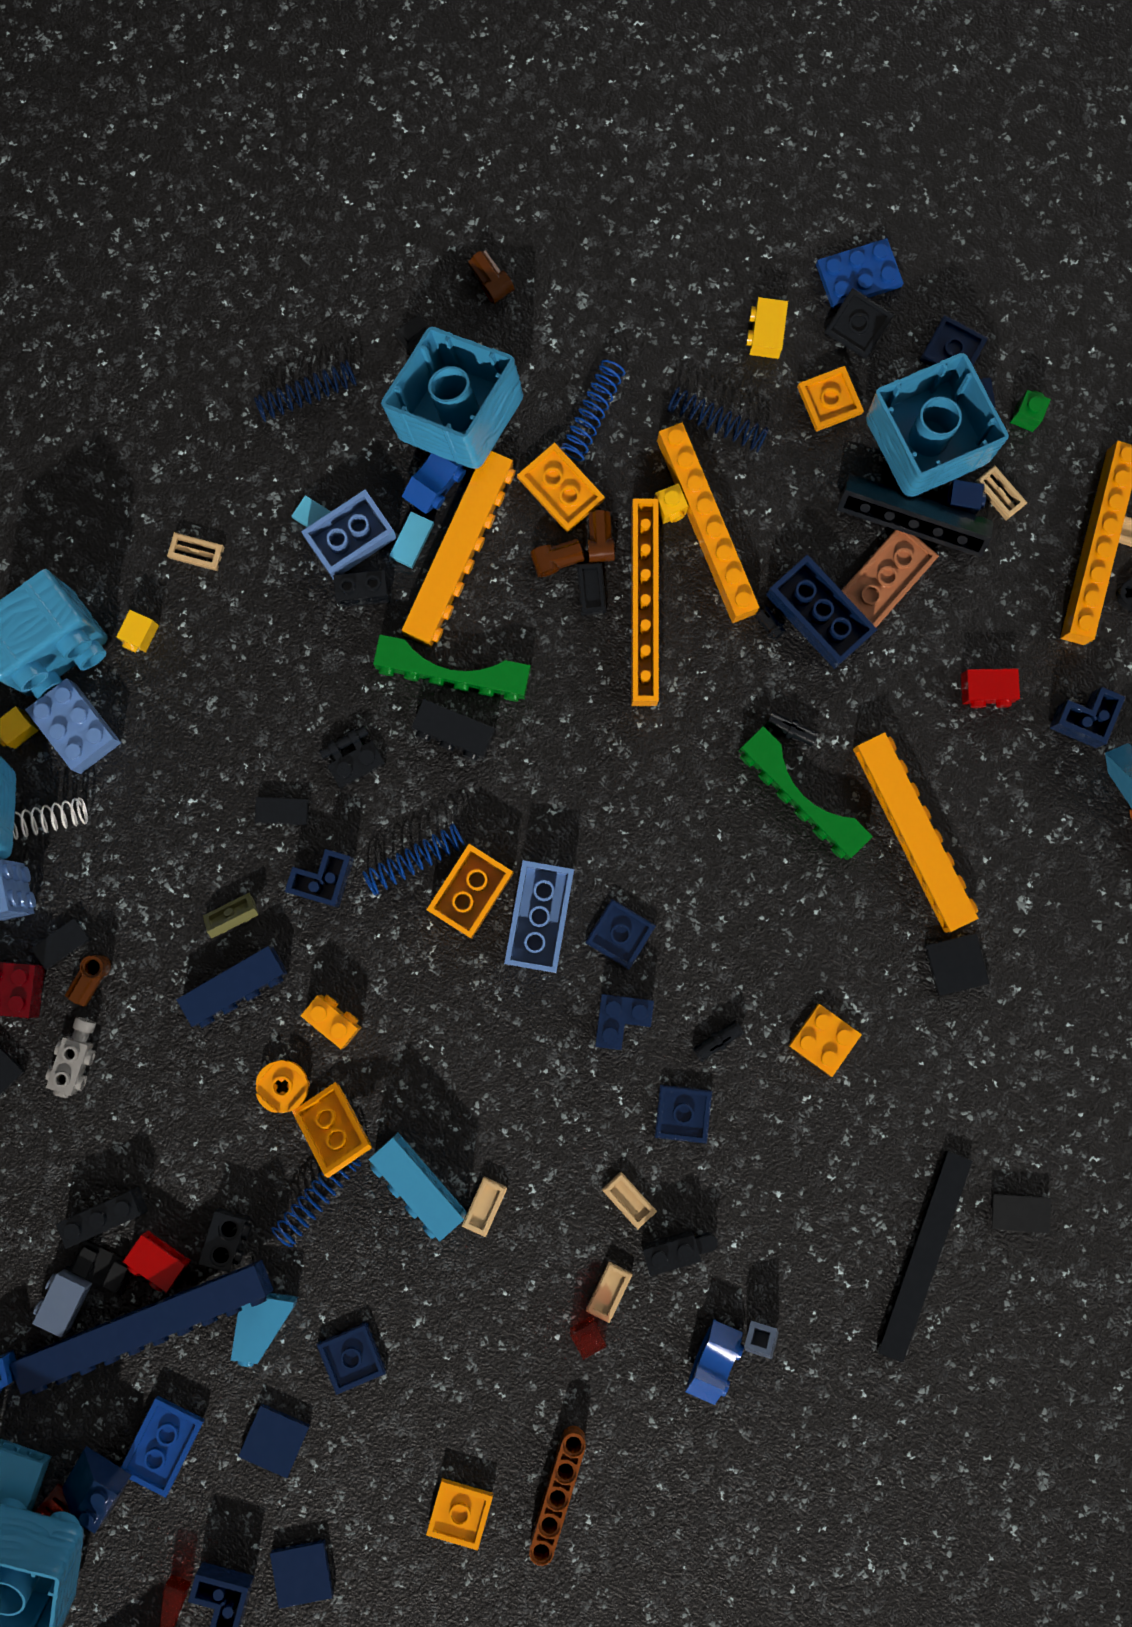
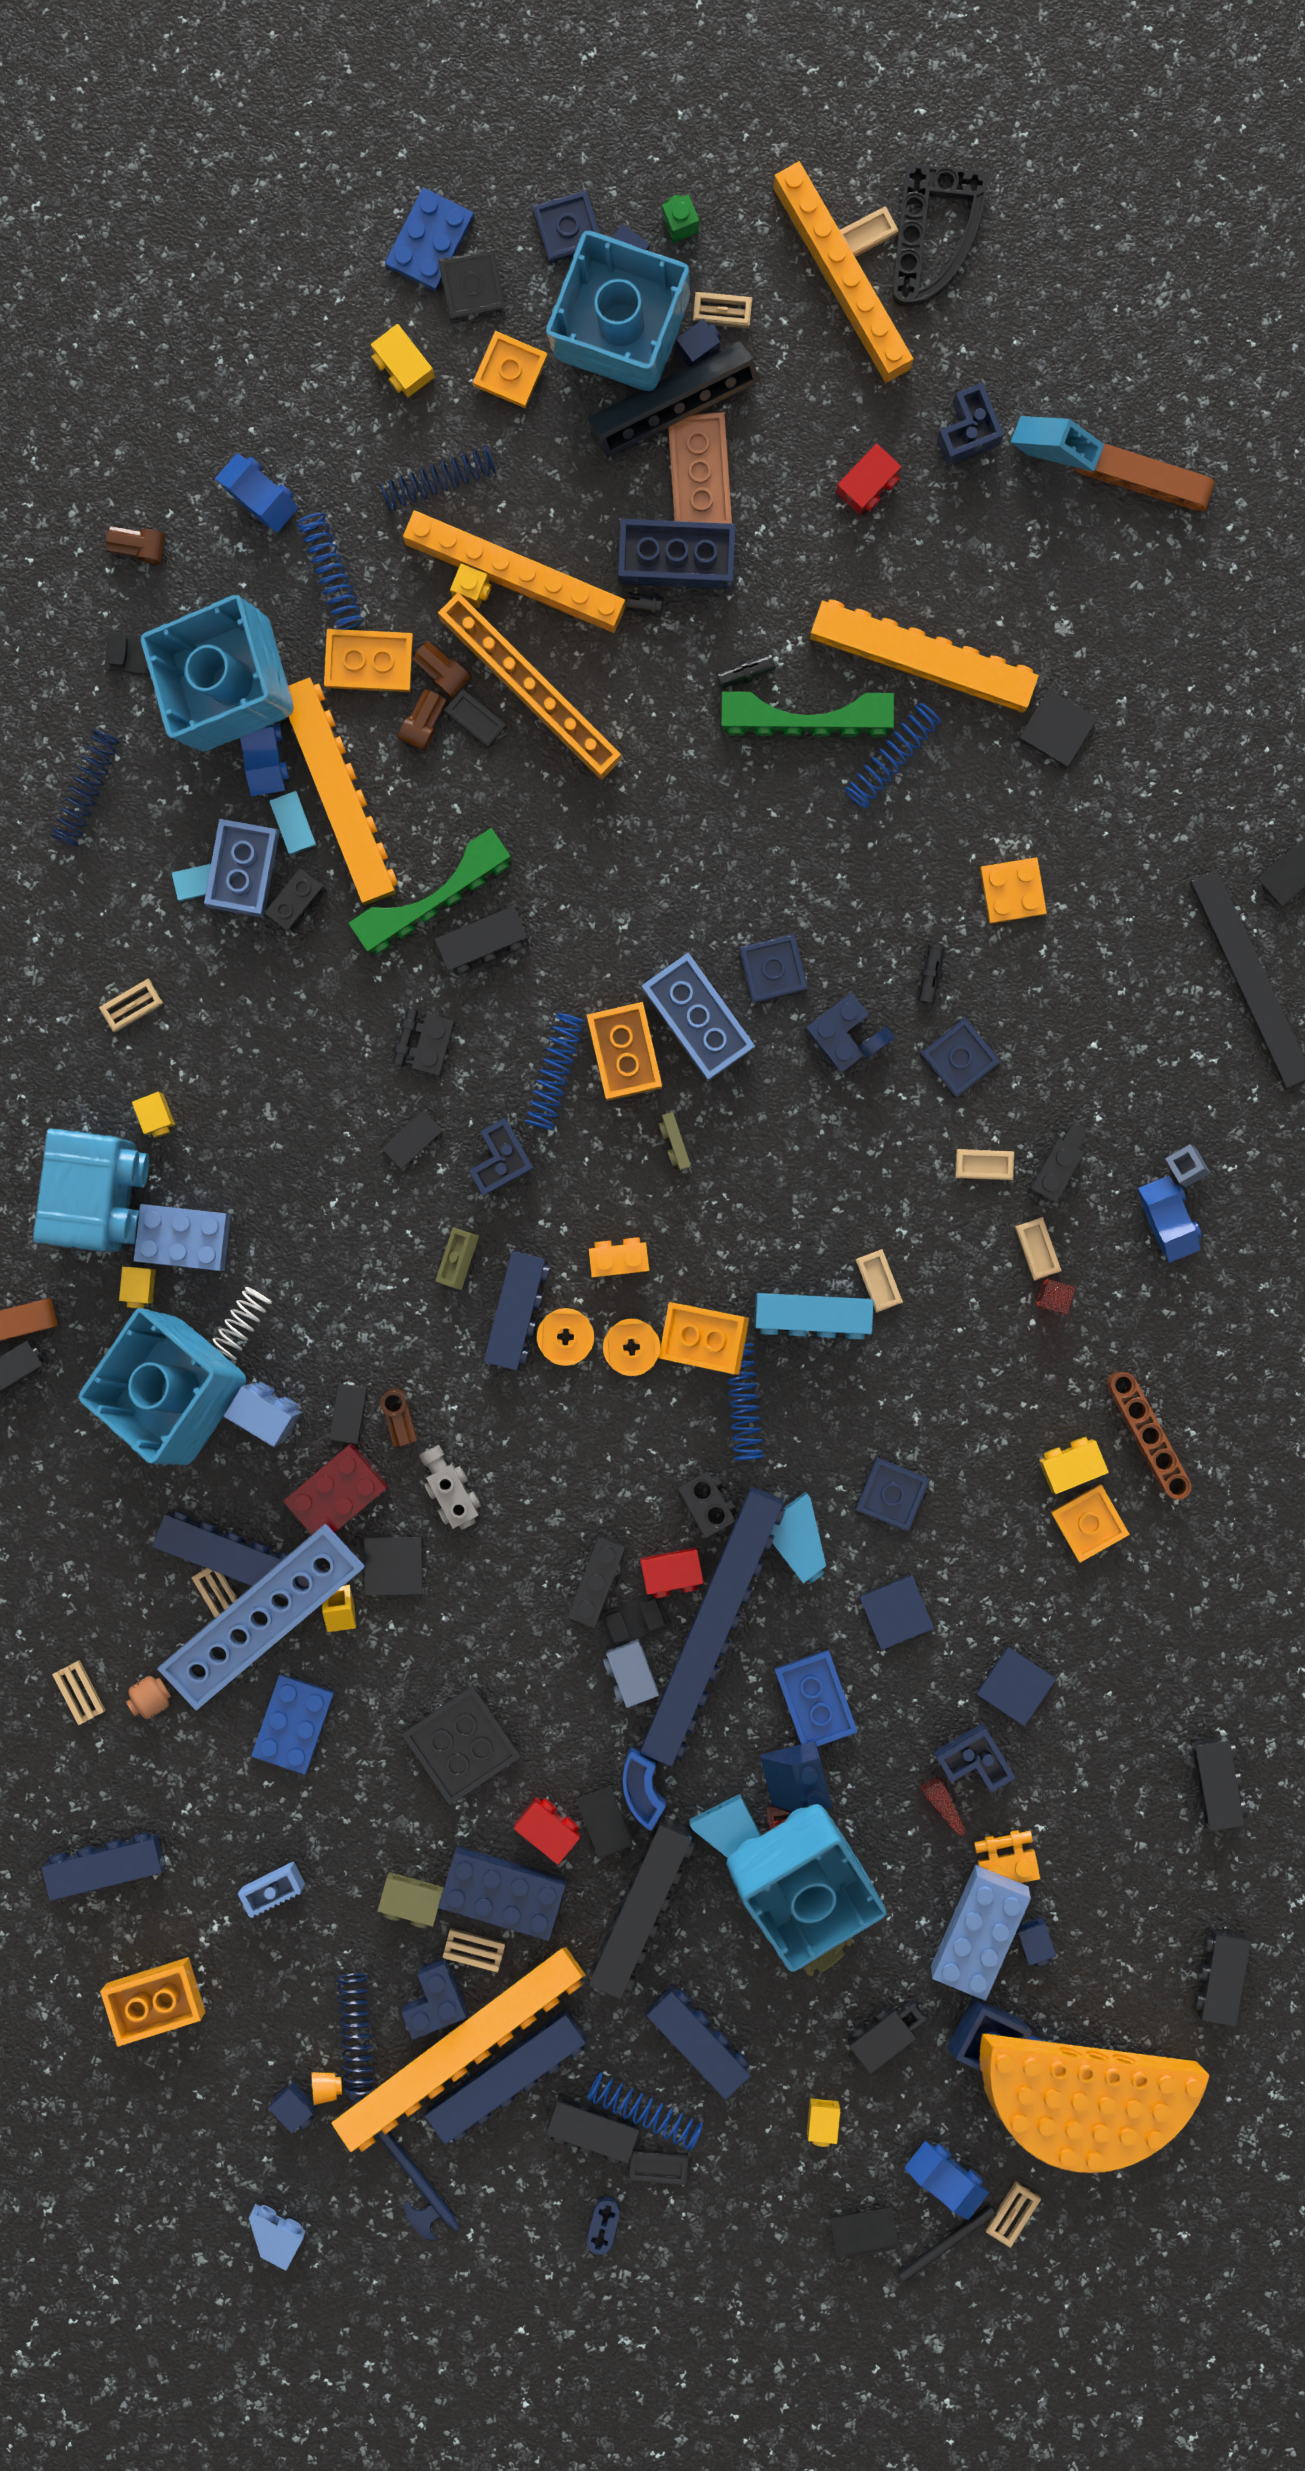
camera: 40 degrees left, 5 degrees up
none -> blue brick [215,453,299,533]
none -> light orange plate [537,1308,594,1366]
none -> olive plate [658,1112,691,1171]
none -> blue piece [845,703,941,808]
none -> dark blue beam [858,1026,895,1059]
none -> yellow brick [1039,1437,1109,1494]

